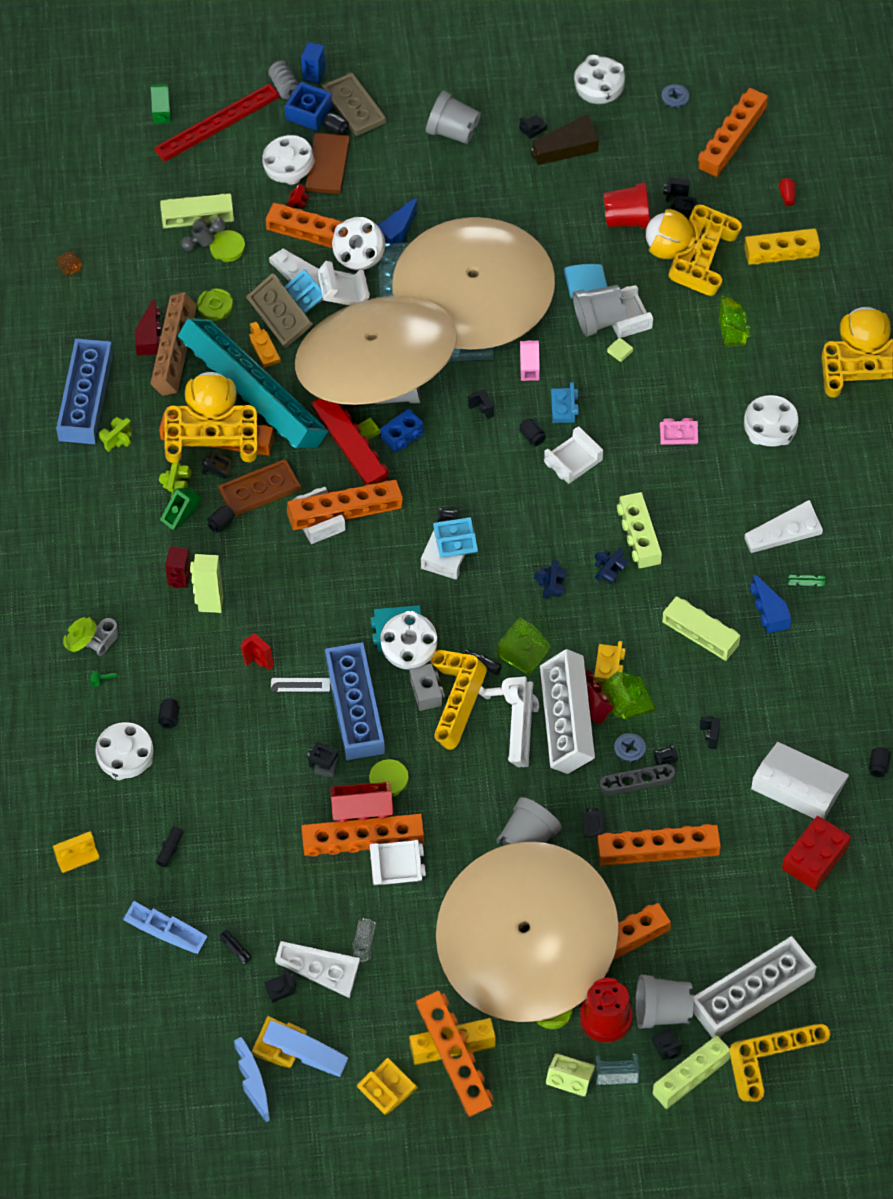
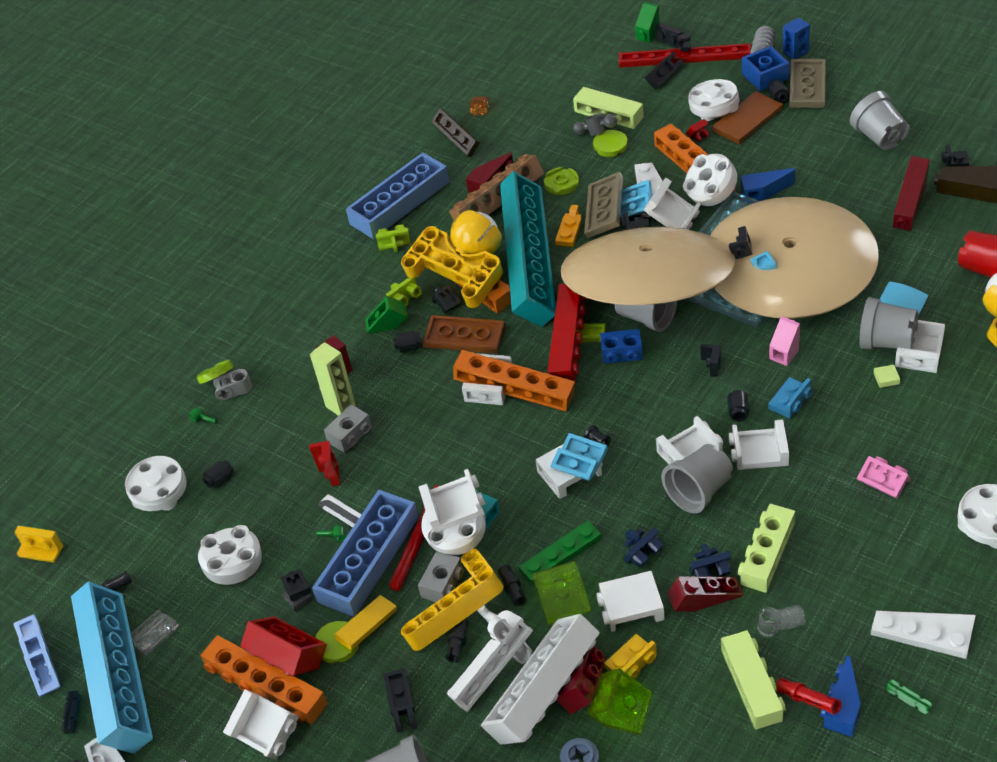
camera: 45 degrees right, 10 degrees down
none -> medium azure brick [71,581,153,754]
none -> clear plate [131,609,179,657]
none -> white piece [198,525,262,585]
none -> green hand [316,525,346,542]
none -> light grey brick [324,404,372,453]
none -> yellow tile [334,595,397,650]
none -> black hinge [383,668,417,733]
none -> red axle [389,485,439,592]
none -> white panel [419,469,485,533]
none -> dark brown plate [432,108,480,157]
none -> black pin [445,618,469,663]
none -> green plate [519,521,602,586]
none -> white panel [596,571,664,632]
none -> black bracket [620,212,649,230]
none -> black hinge [644,51,683,90]
none -> black hinge [656,23,691,52]
none -> white panel [656,416,723,464]
none -> light grey piece [661,444,733,513]
none -> dark red slope [667,577,744,612]
none -> black bracket [729,226,753,259]
none -> medium azure tile [750,251,777,270]
none -> clear piece [757,605,806,638]
none -> red pin [776,678,842,715]
none -> dark red slope [892,156,930,231]

